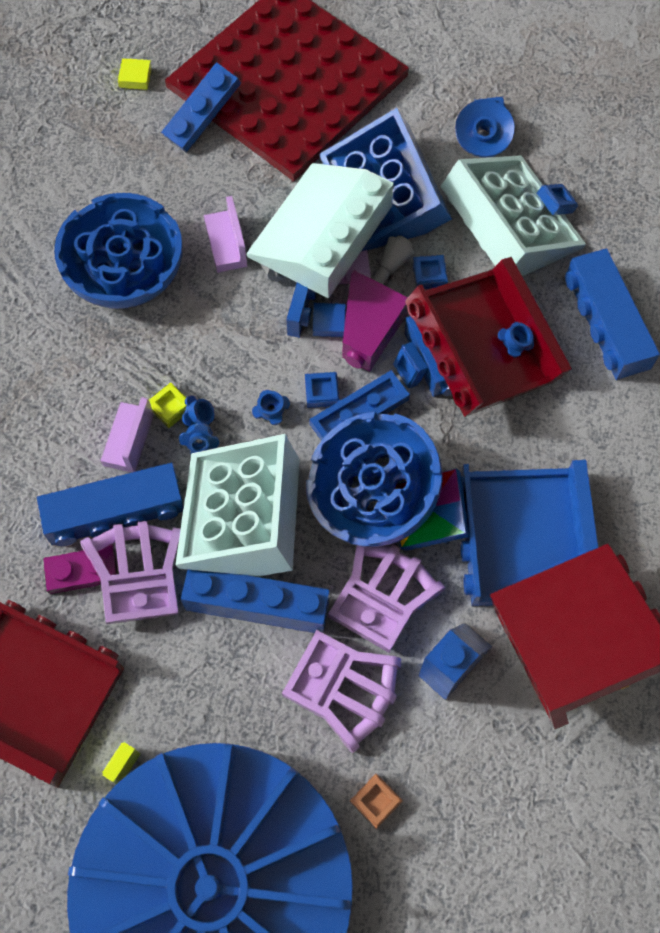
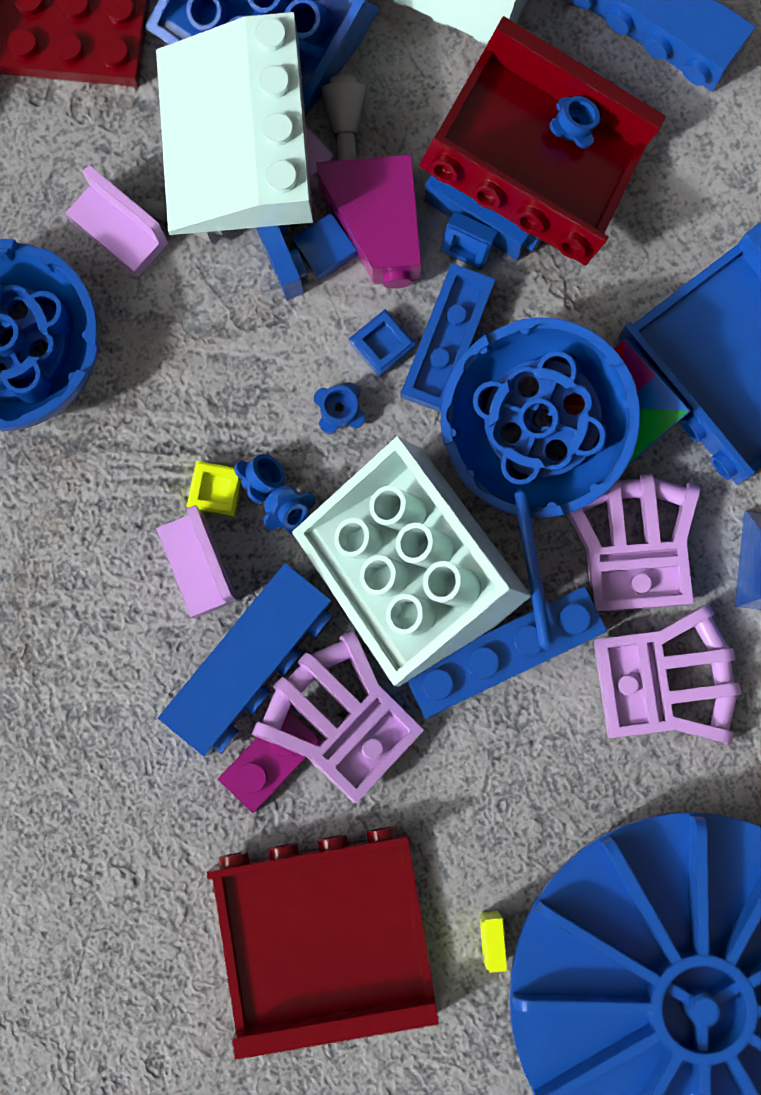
camera: 30 degrees left, 15 degrees up
blue tile [412,255,448,289] -> none
none -> blue axle [514,487,552,651]

